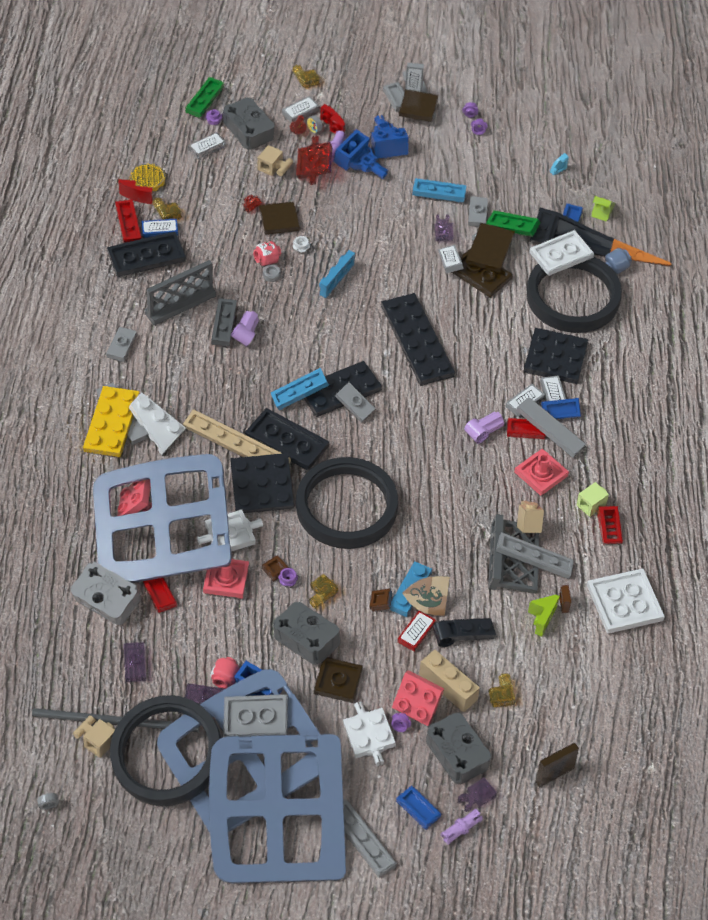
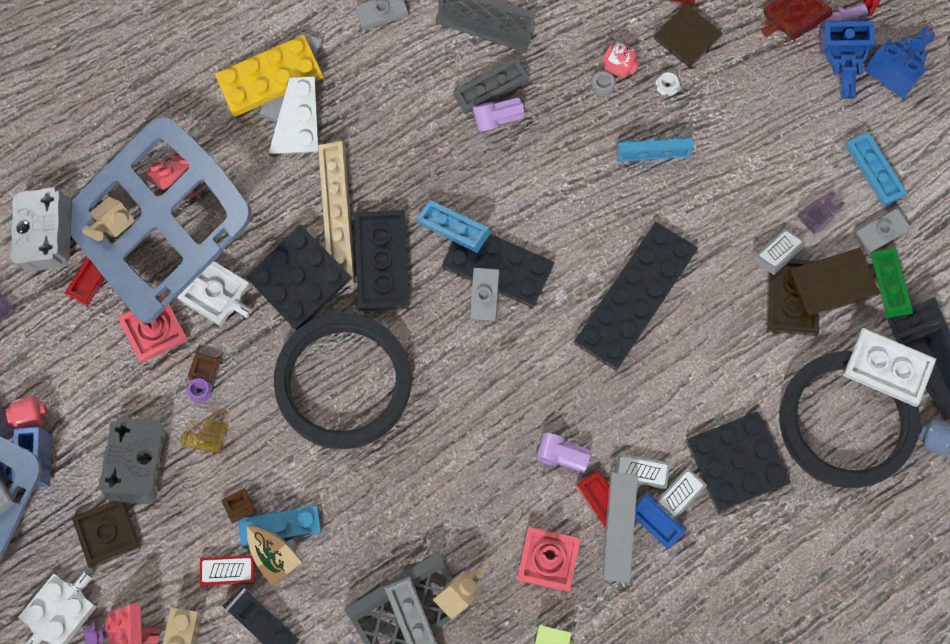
camera: 55 degrees right, 20 degrees up
none -> tan brick [82,197,135,241]

